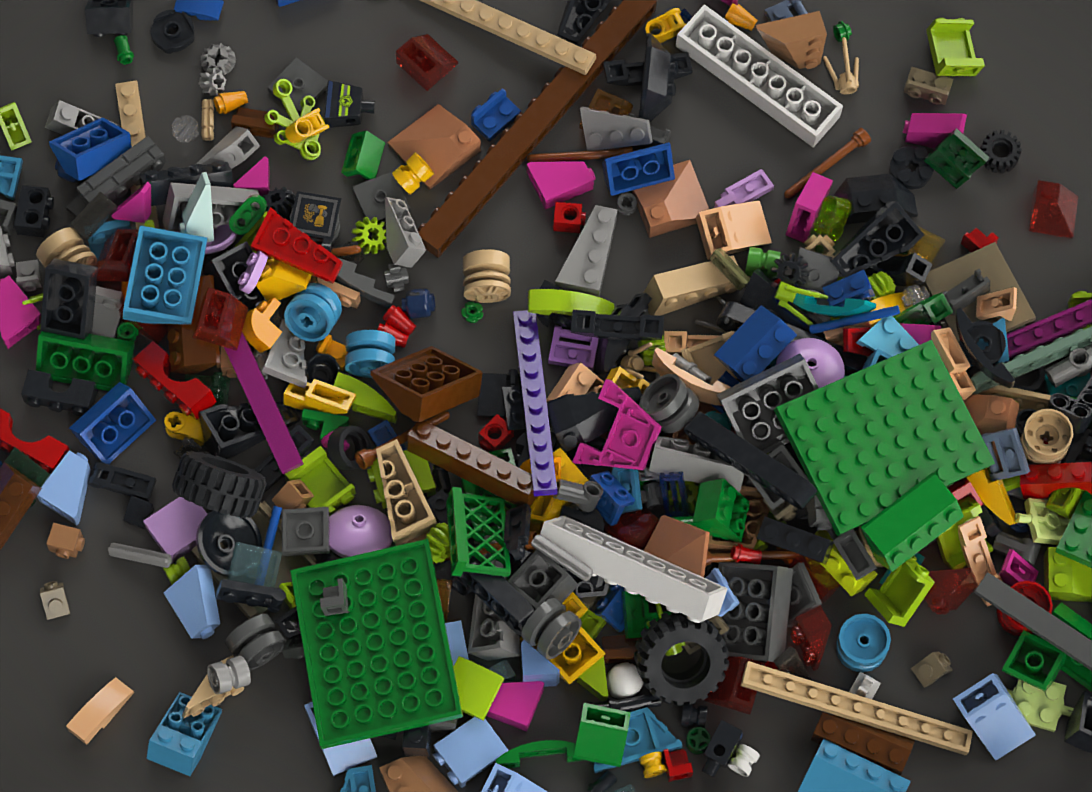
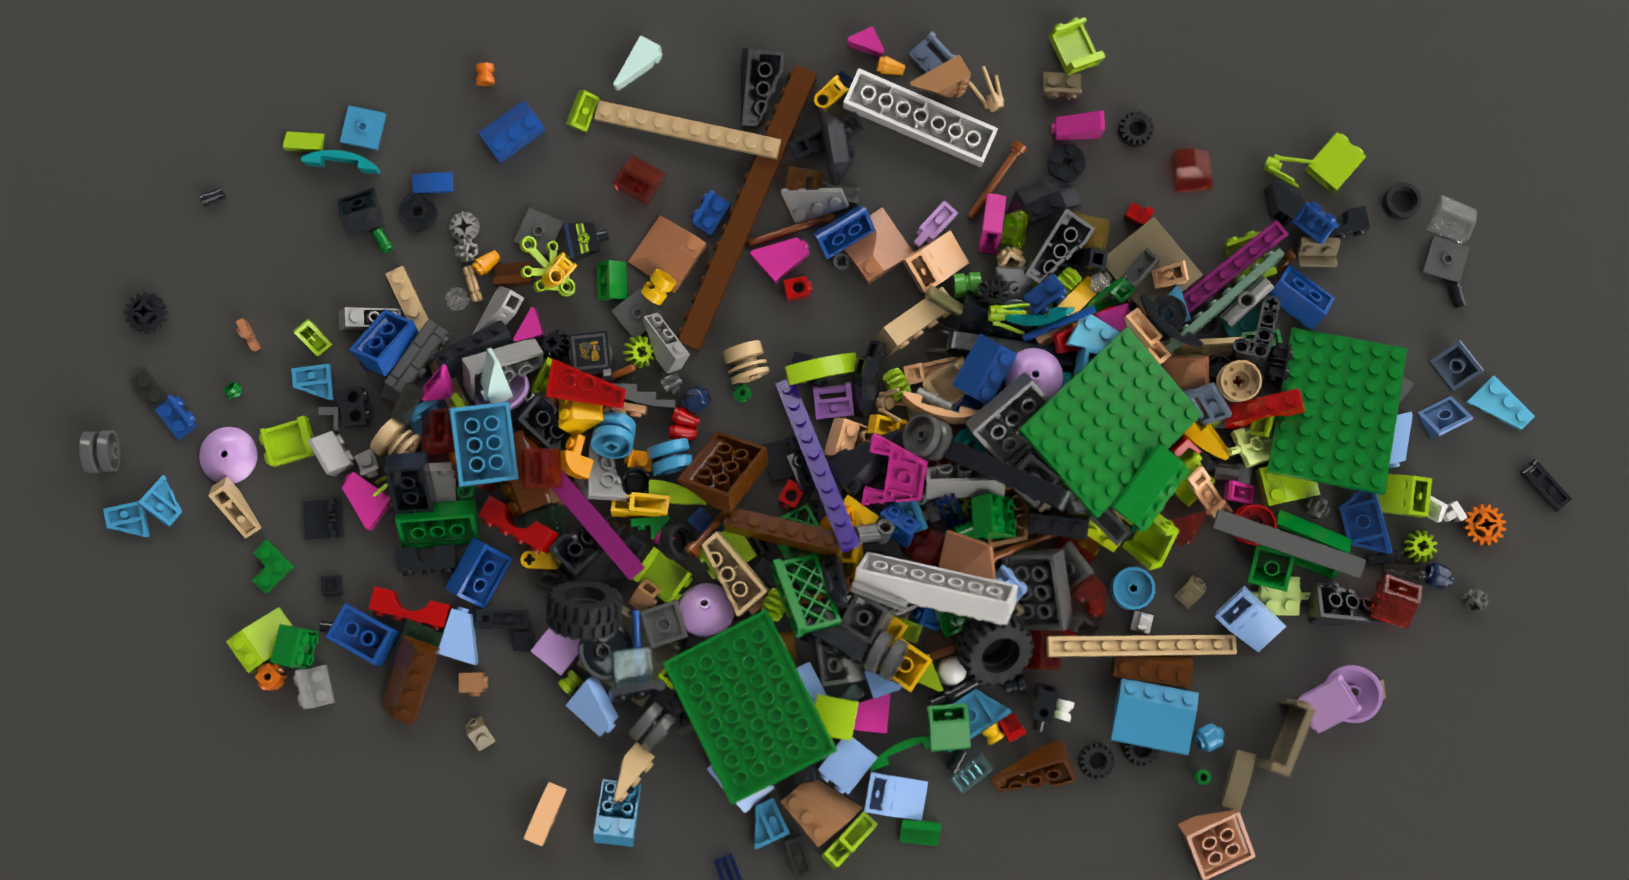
camera: 15 degrees left, 15 degrees up
light grey axle [108,543,172,568] -> none
light grey wheel [207,656,251,694] -> none
green plate [229,194,267,235] -> none
lavender plate [238,251,268,294] -> none
dark grey panel [320,578,349,616] -> none
light grey wedge [555,205,618,297] -> none
black slope [571,310,664,341] -> none
dark green wheel [686,727,711,755] -> none
red pin [730,544,762,565] -> none
green plate [833,21,852,42] -> none
dark green slope [924,128,989,189] -> none

